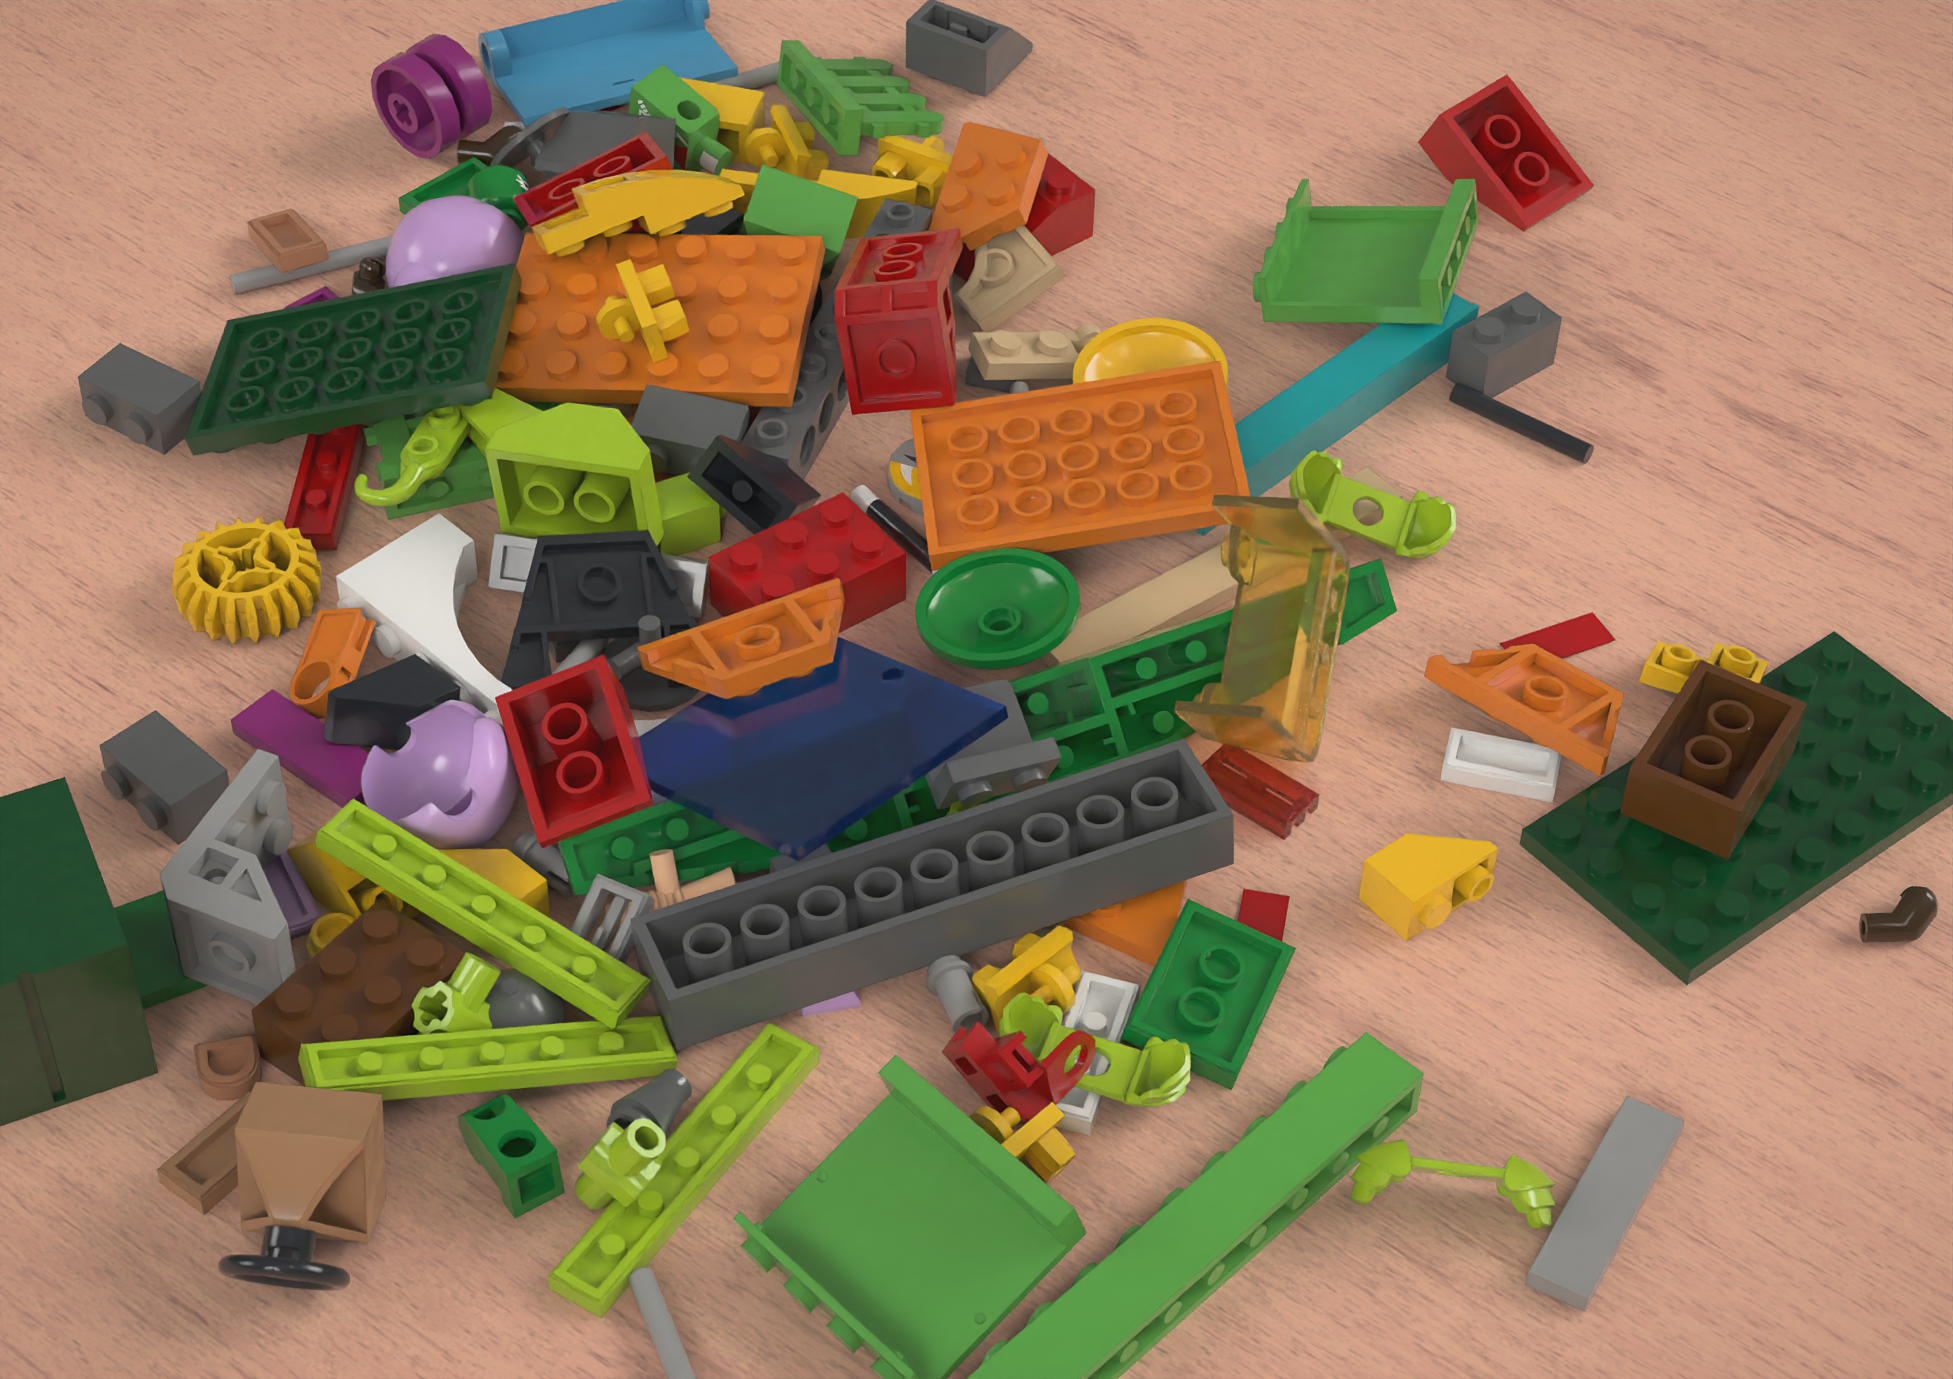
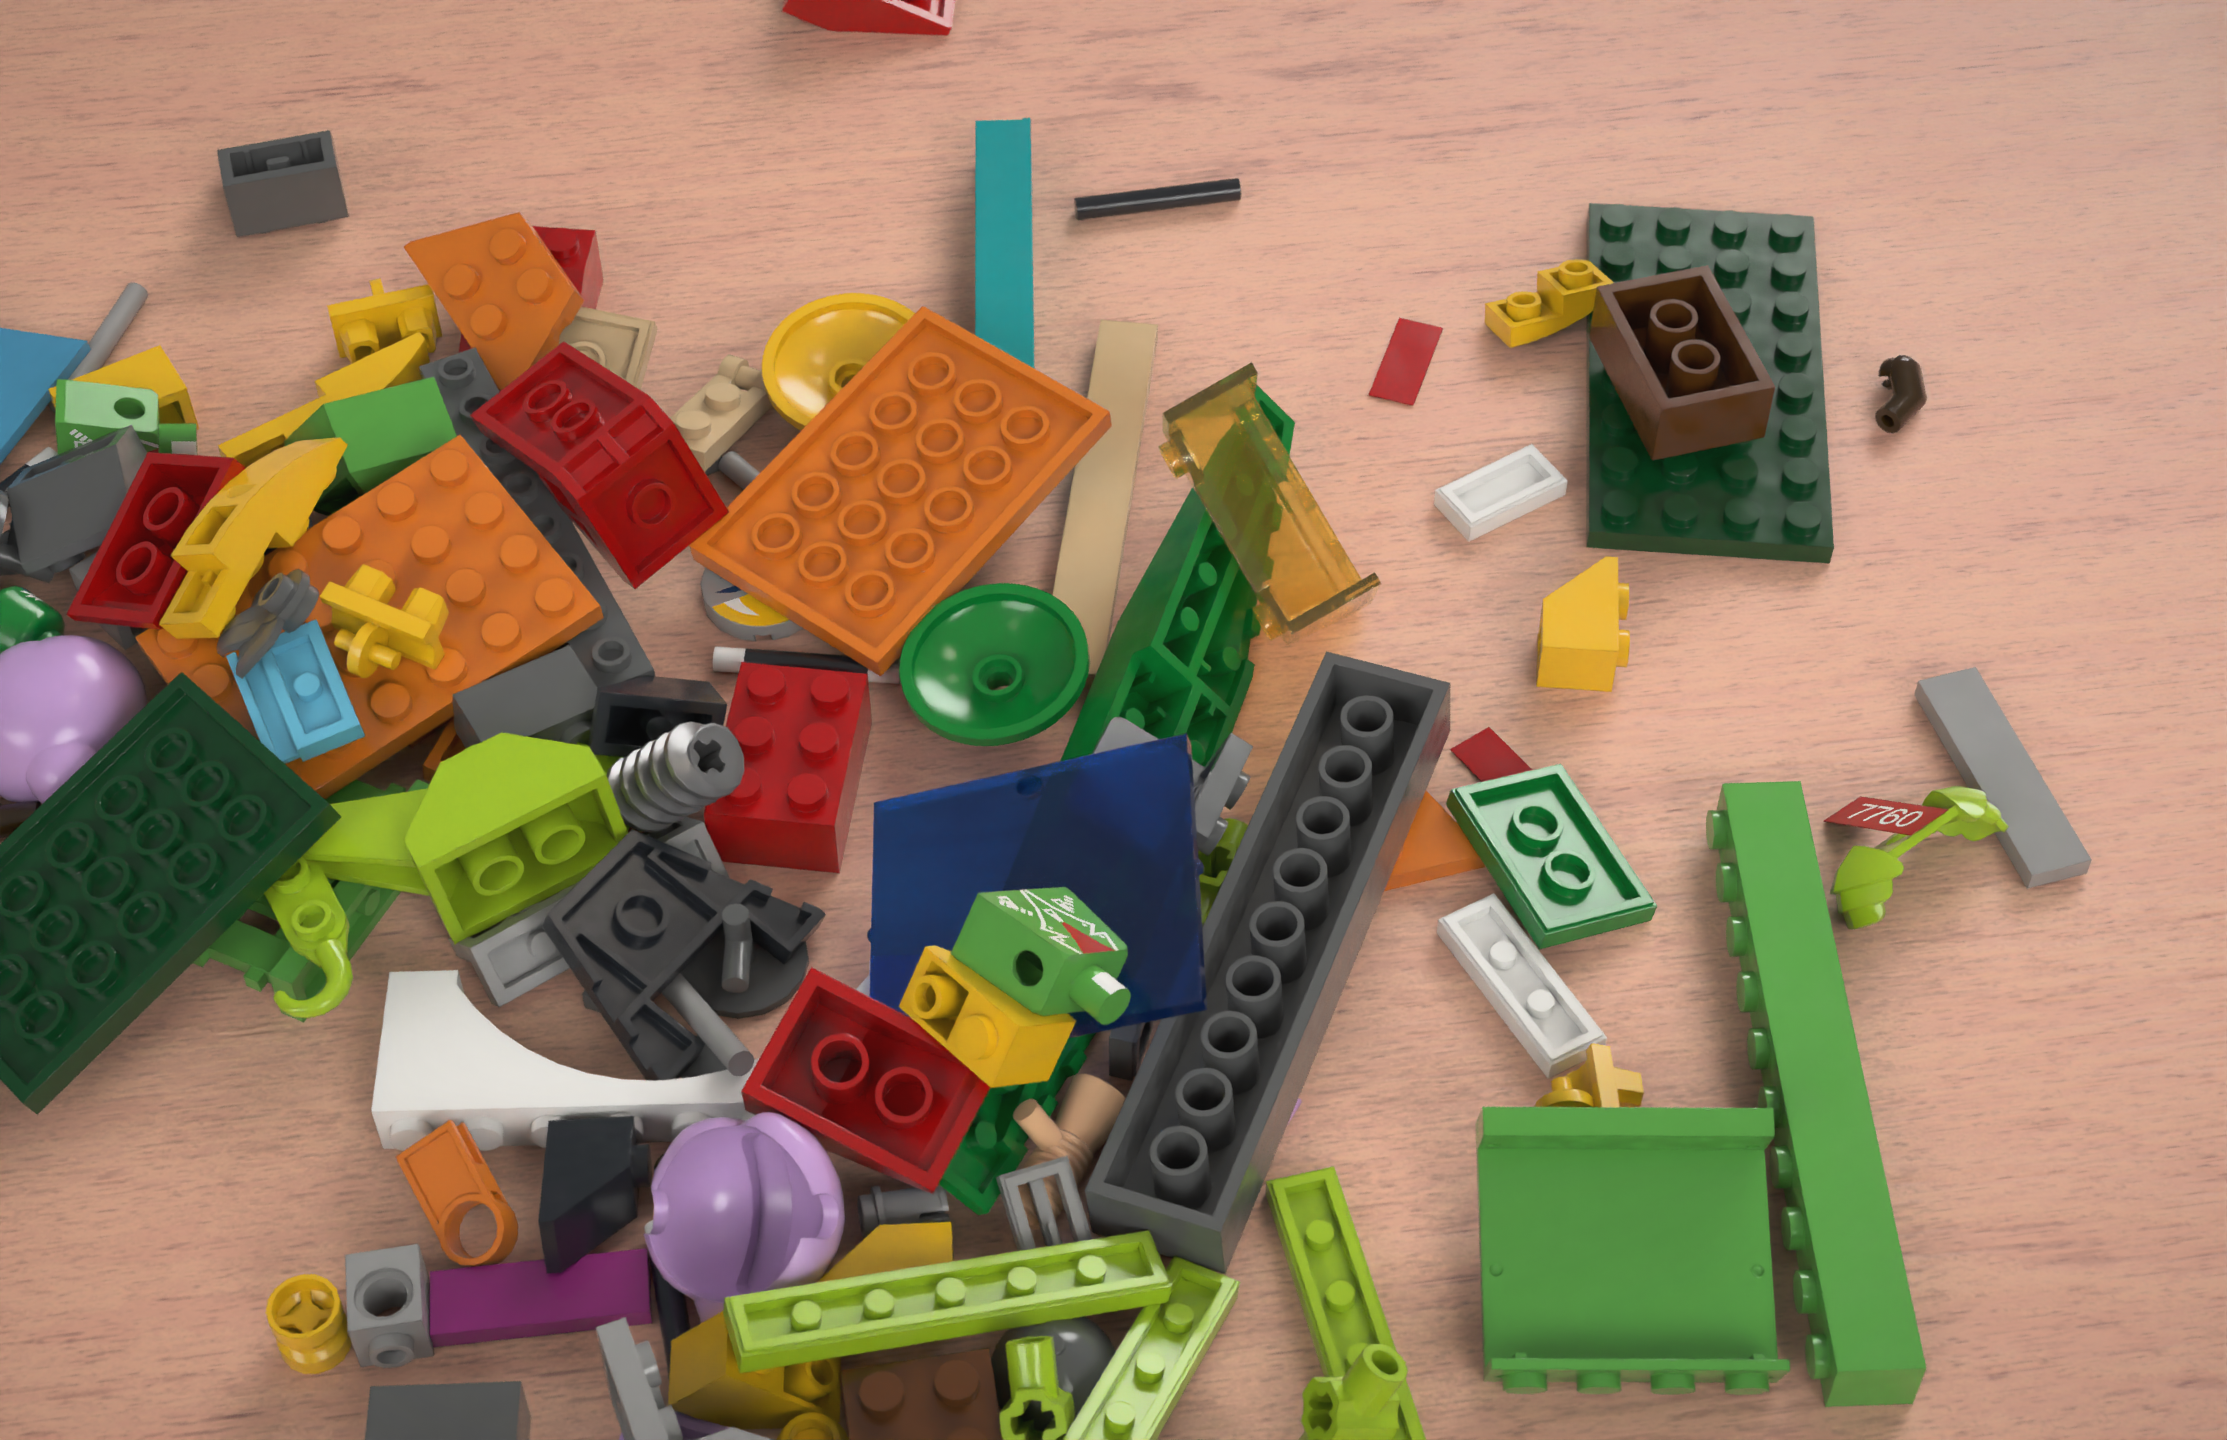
camera: 45 degrees left, 5 degrees up
yellow gear [171,516,322,645] -> none
red tile [284,424,368,550] -> none
dark grey cone [607,1069,692,1135] -> none
orange wing [637,578,845,699] -> none
yellow hips [743,104,829,181] -> none
bright green fence [776,40,944,156] -> none
light grey pin [926,955,989,1032] -> none
red piece [942,1021,1095,1125] -> none
yellow hips [972,925,1082,1032] -> none
lime piece [999,992,1191,1107] -> none
clear red tile [1202,740,1320,840] -> none
bright green panel [1253,179,1479,324] -> none
lime piece [1289,450,1456,558] -> none
orange wing [1424,644,1624,776] -> none
dark grey brick [1446,292,1562,398] -> none
none -> dark grey plate [216,569,319,679]
none -> medium azure plate [226,619,365,764]
none -> yellow wheel [265,1274,352,1374]
none -> light grey brick [345,1244,434,1368]
none -> flat silver piece [607,721,744,833]
none -> yellow slope [898,945,1076,1088]
none -> bright green torso [951,887,1131,1025]
none -> red sticker [1824,796,1948,836]

